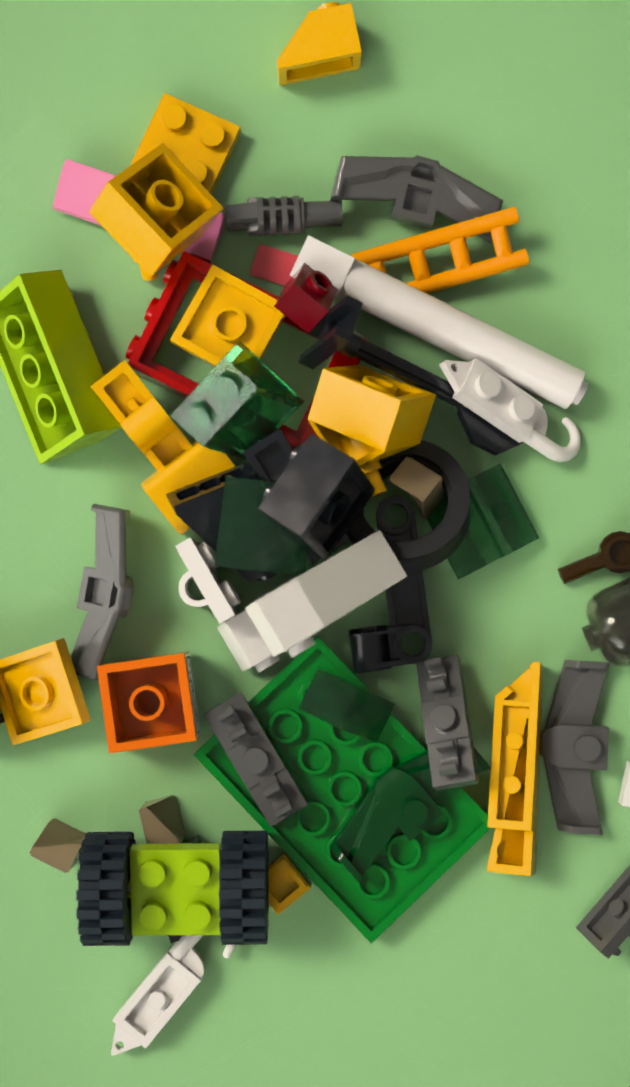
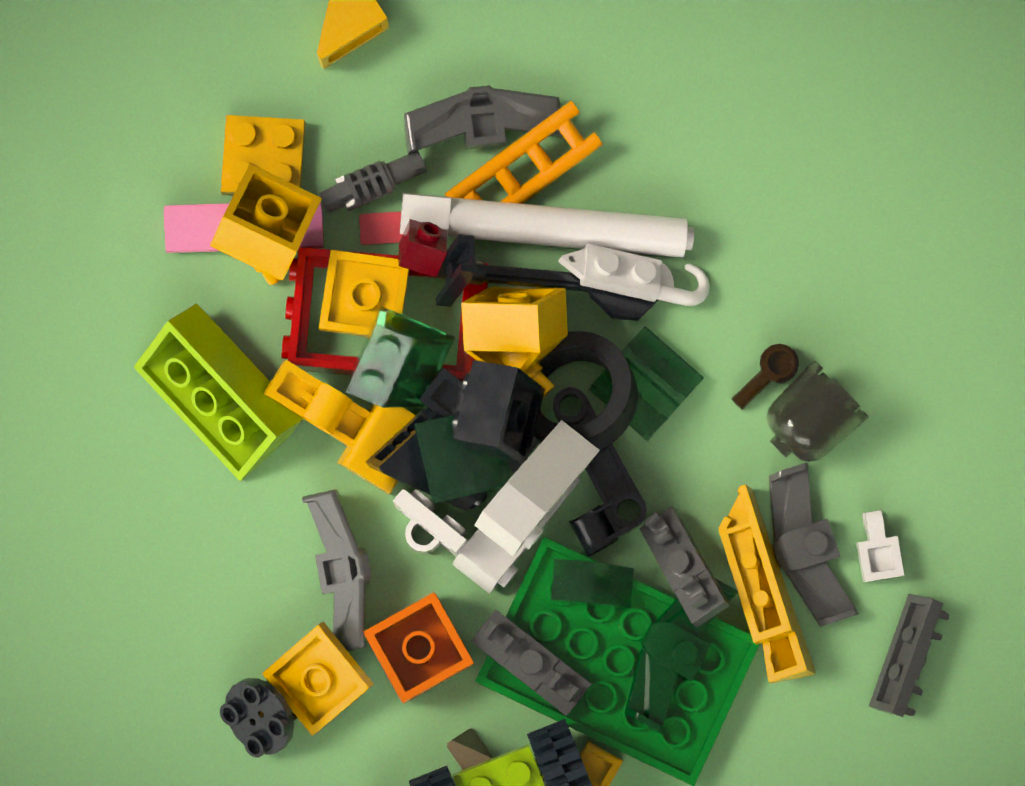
camera: 20 degrees left, 5 degrees down
dark tan slope [390,456,443,519] -> none

